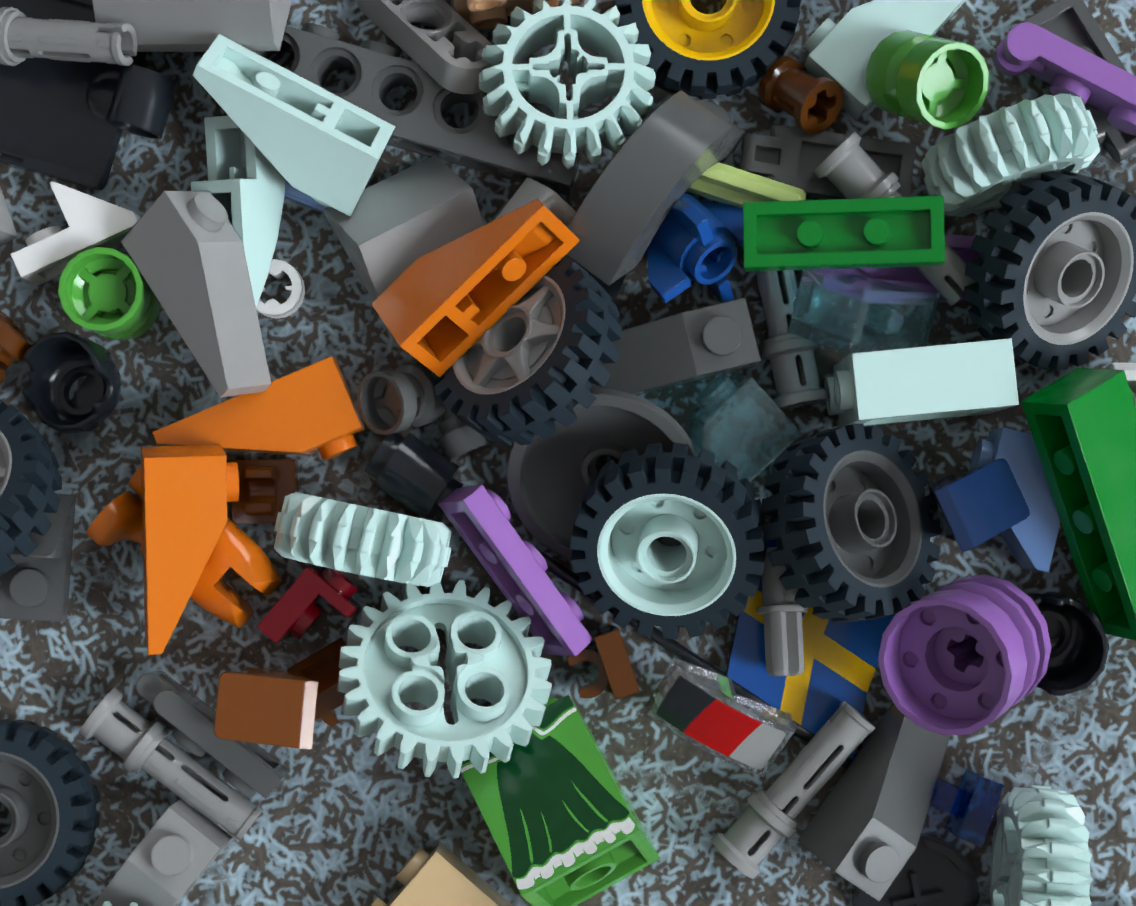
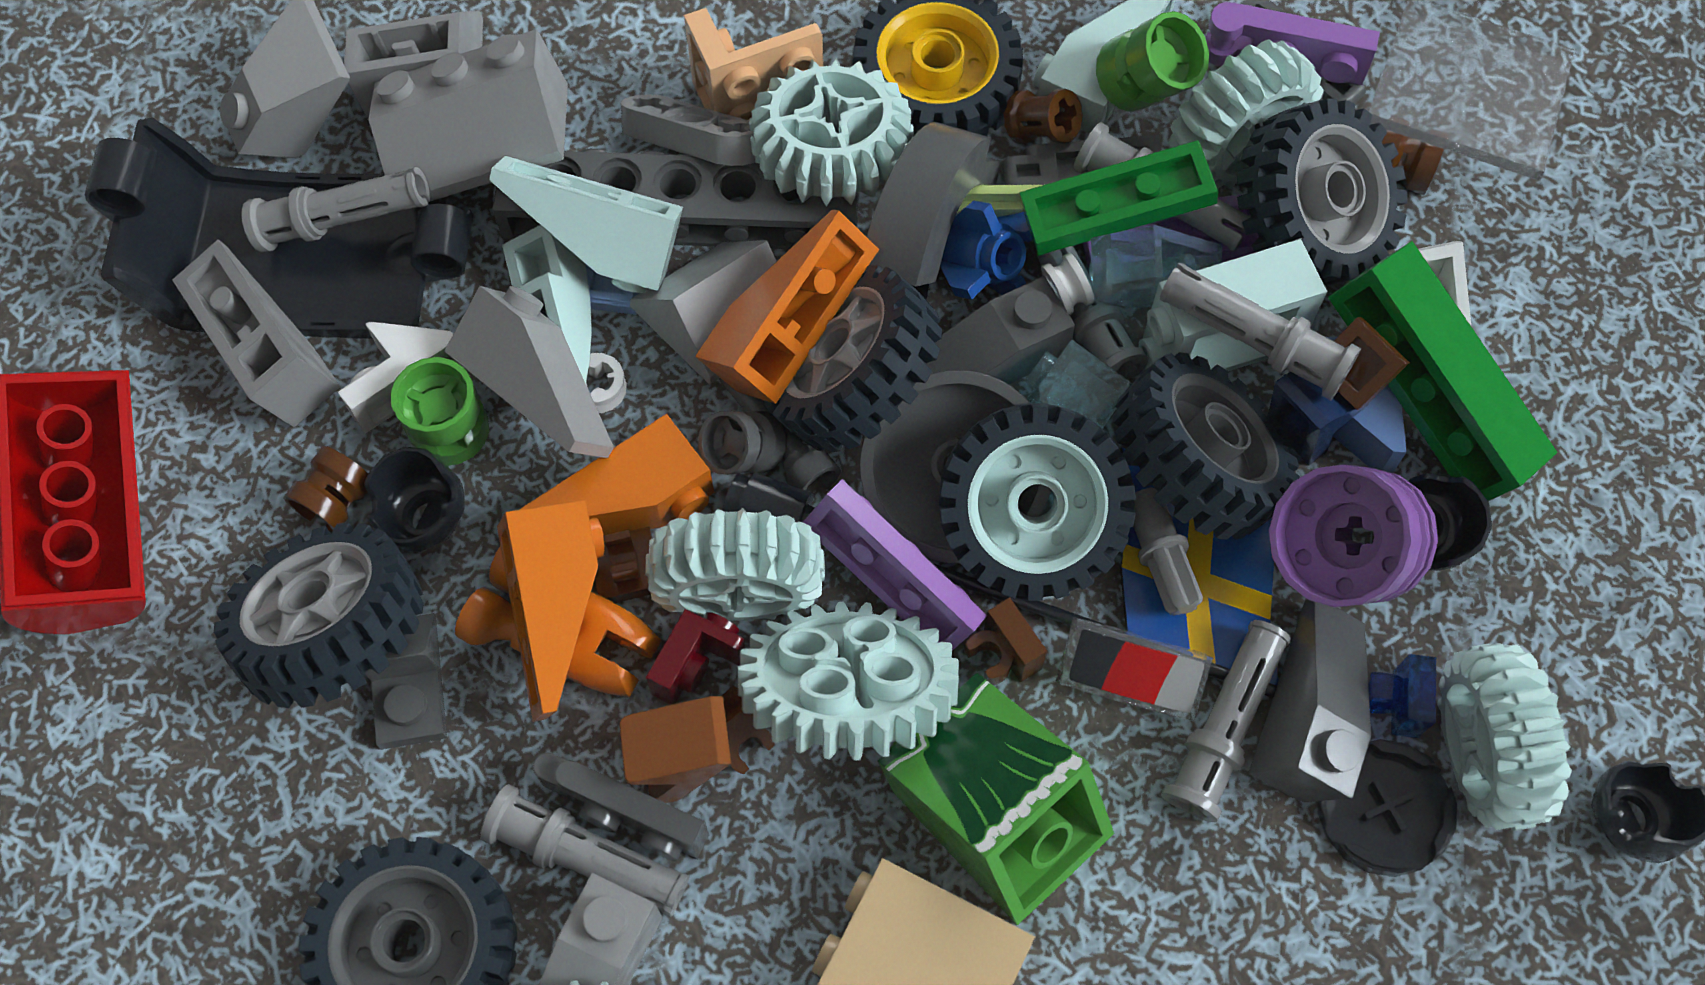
camera: 10 degrees left, 20 degrees down
none -> white bush [1041,252,1095,315]
none -> light grey pin [1159,262,1361,401]
none -> reddish brown tile [1334,317,1410,410]

